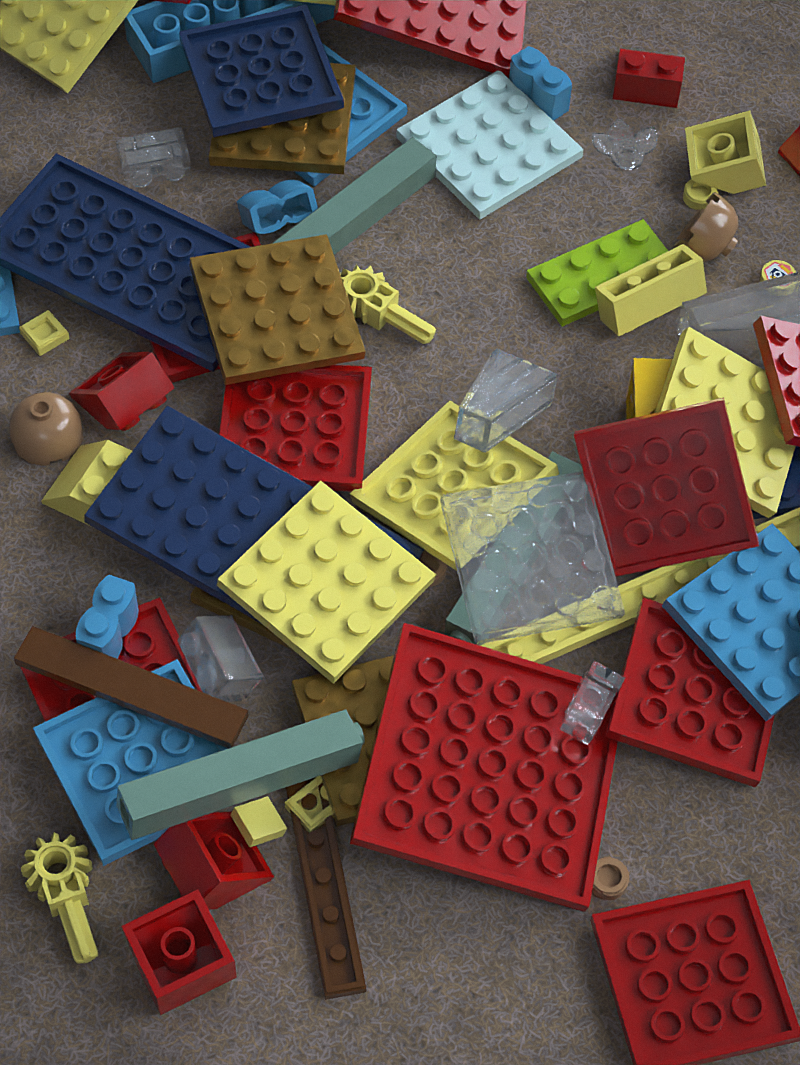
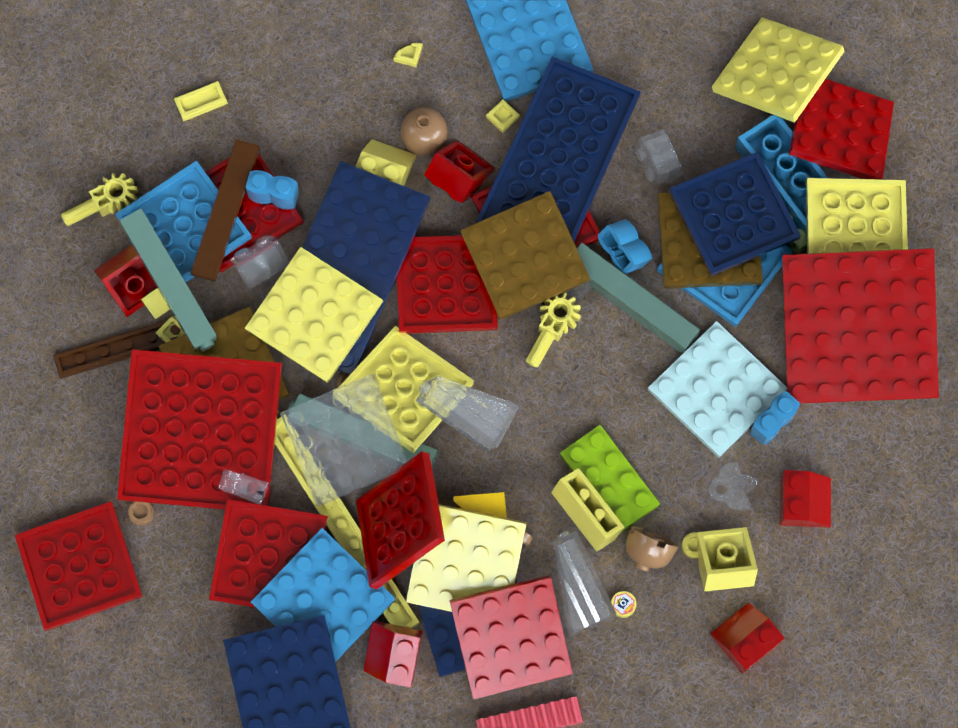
camera: 85 degrees right, 15 degrees up
red slope [121,889,237,1015] -> none

